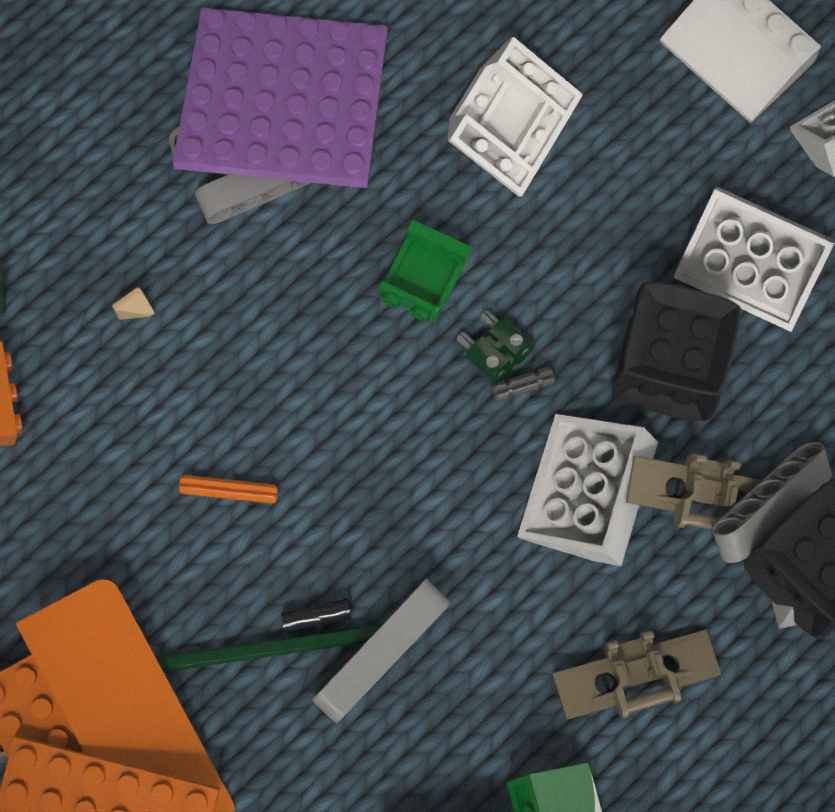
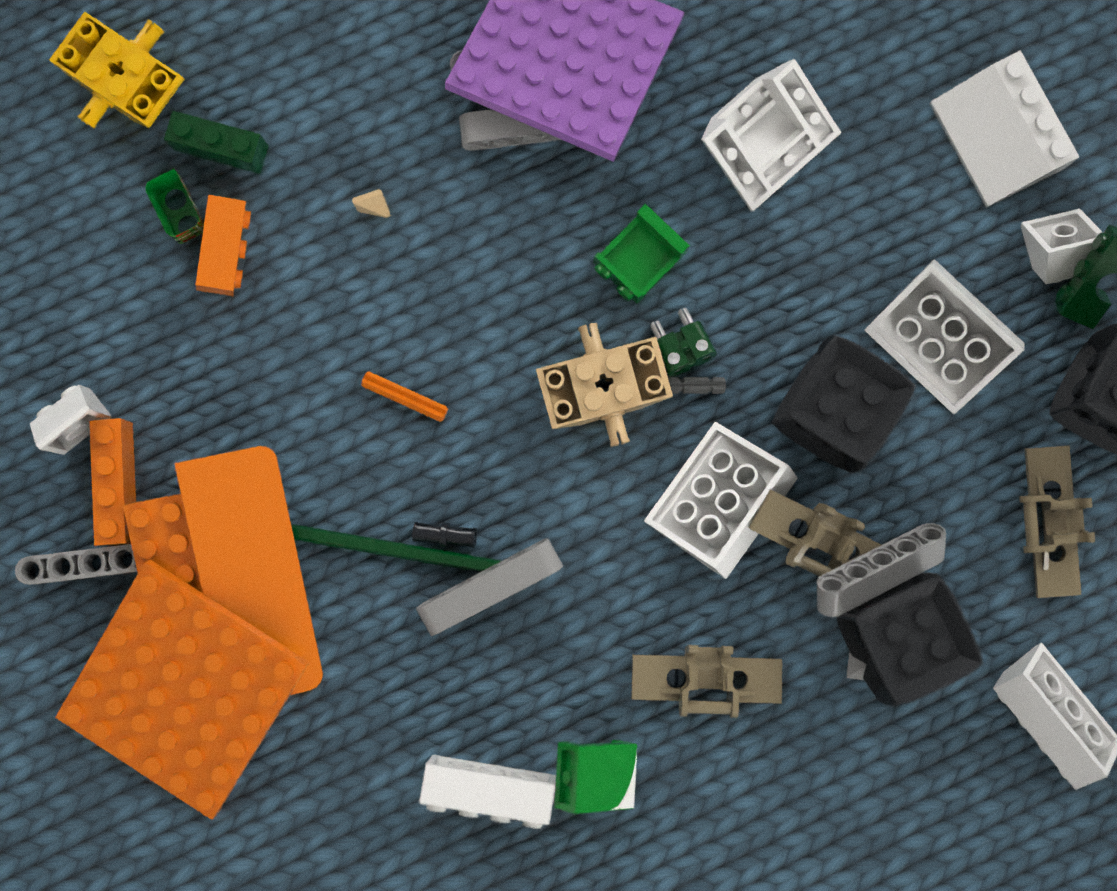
camera: 25 degrees right, 10 degrees up
none -> tan slope [536,323,673,447]

